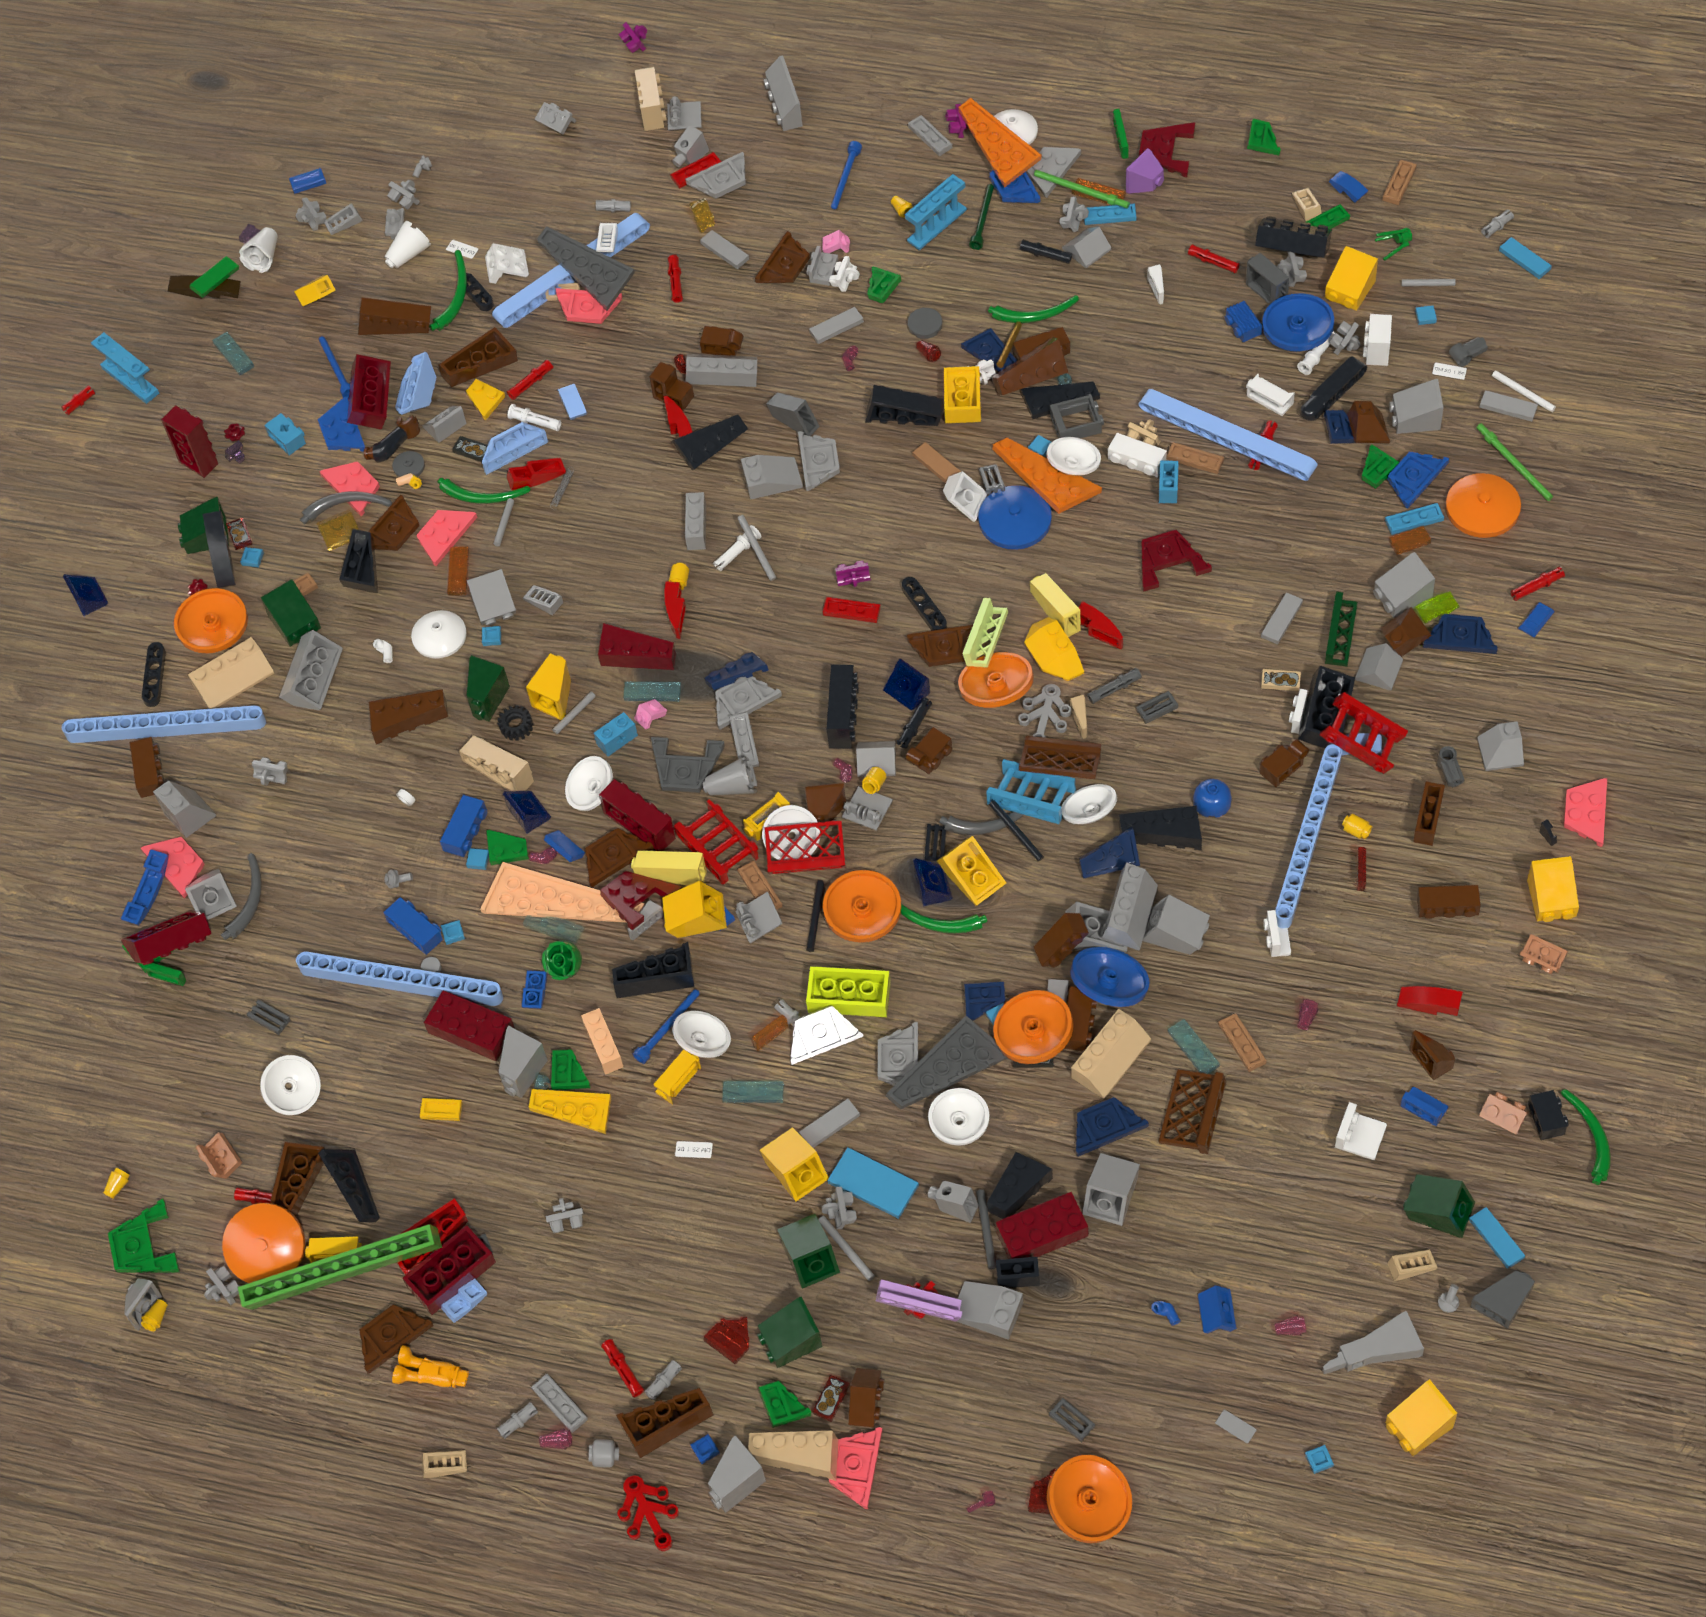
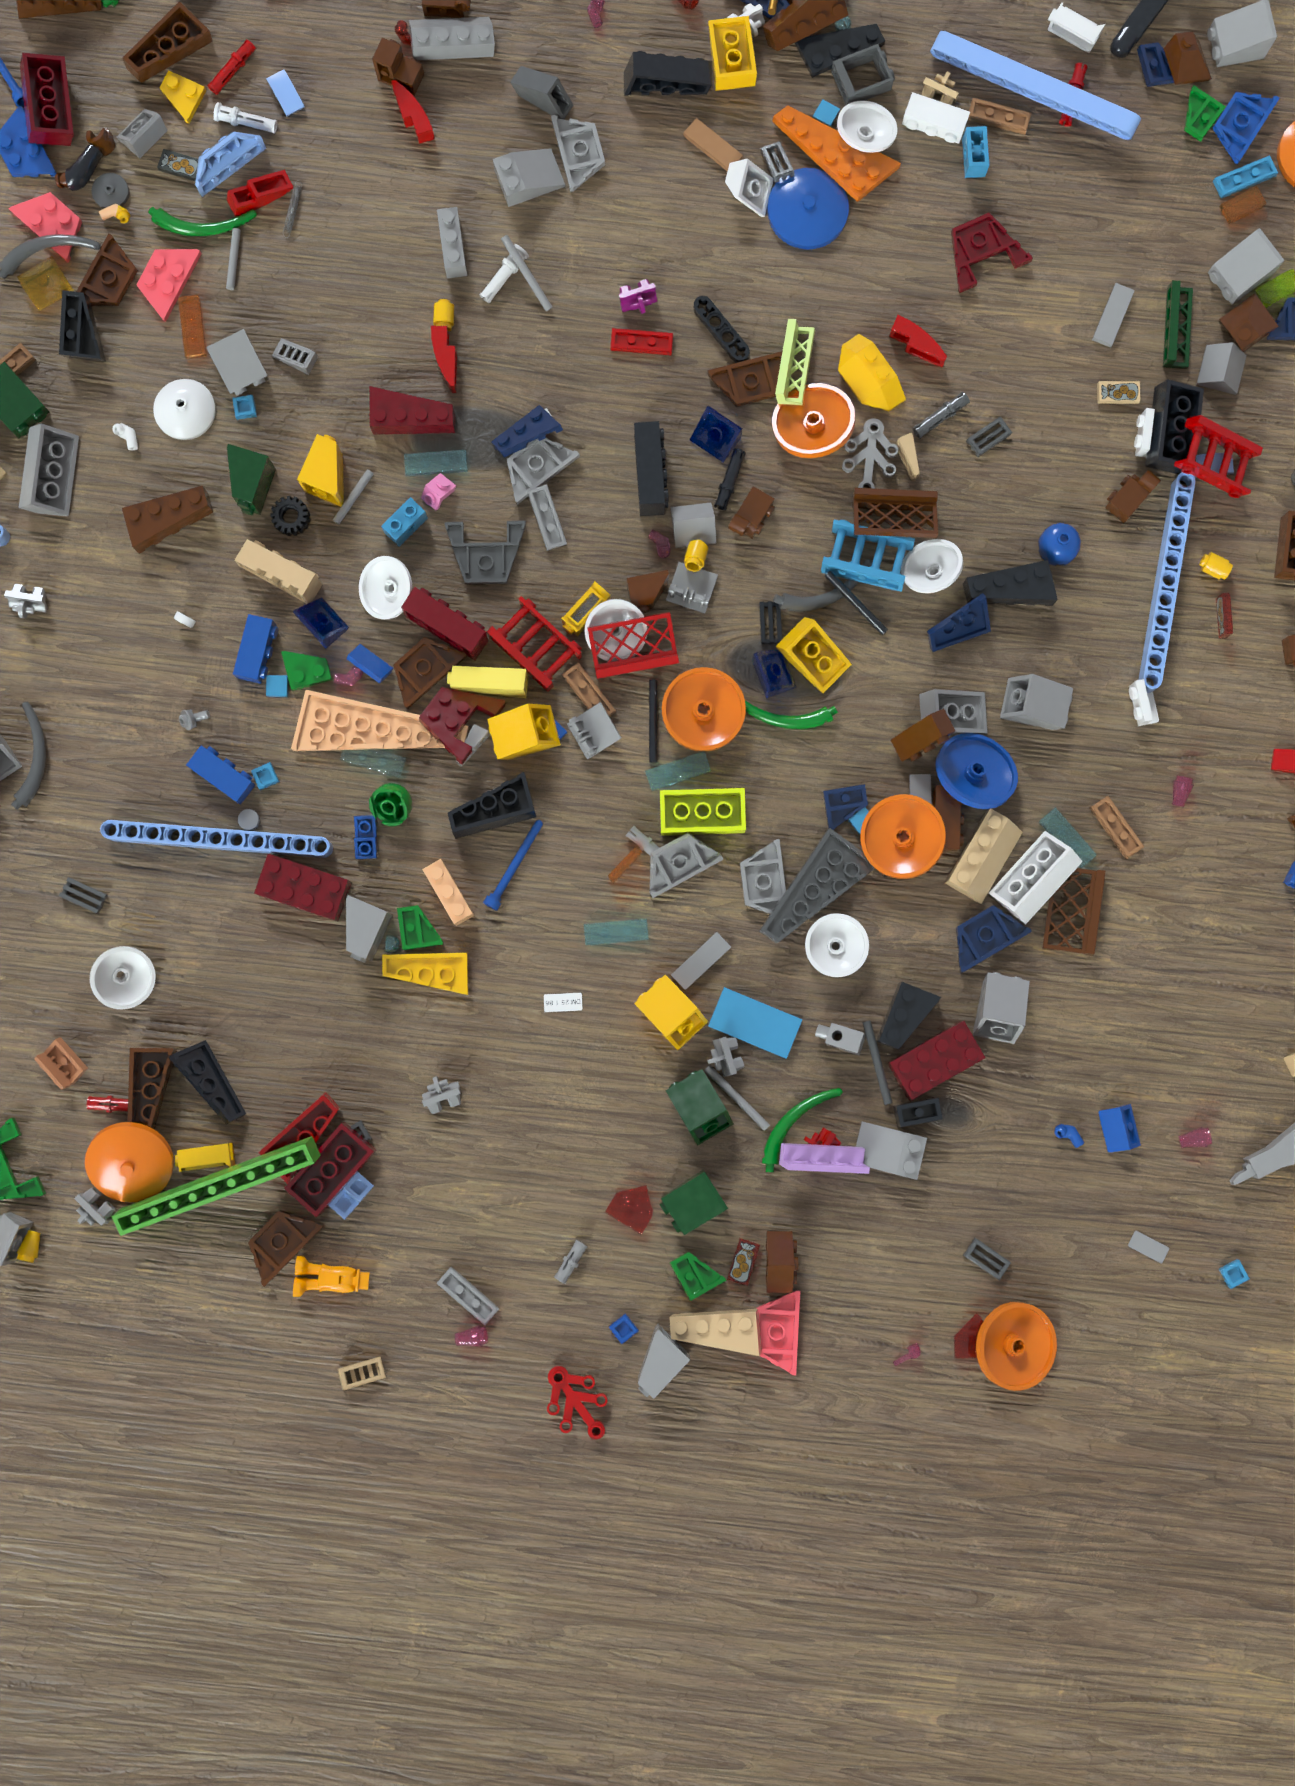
camera: 15 degrees left, 25 degrees up
light blue wedge [395,352,436,415] -> none
yellow tile [420,1098,463,1121] -> none
light grey pin [496,1402,538,1439] -> none
light grey head [589,1439,619,1468] -> none
red pin [601,1339,644,1398] -> none
reddish brown wedge [616,1388,714,1458] -> none
yellow window [653,1050,701,1105] -> none
black wing [672,414,748,470] -> none
white dish [672,1011,731,1058] -> none
light grey cone [703,756,757,796] -> none
light yellow slope [1030,573,1081,637] -> none
light grey slope [1102,863,1158,951] -> none
white bracket [1335,1102,1387,1160] -> none
none -> clear light blue tile [645,751,711,791]
none -> green animal [762,1088,843,1172]
none -> white slope [989,831,1083,924]

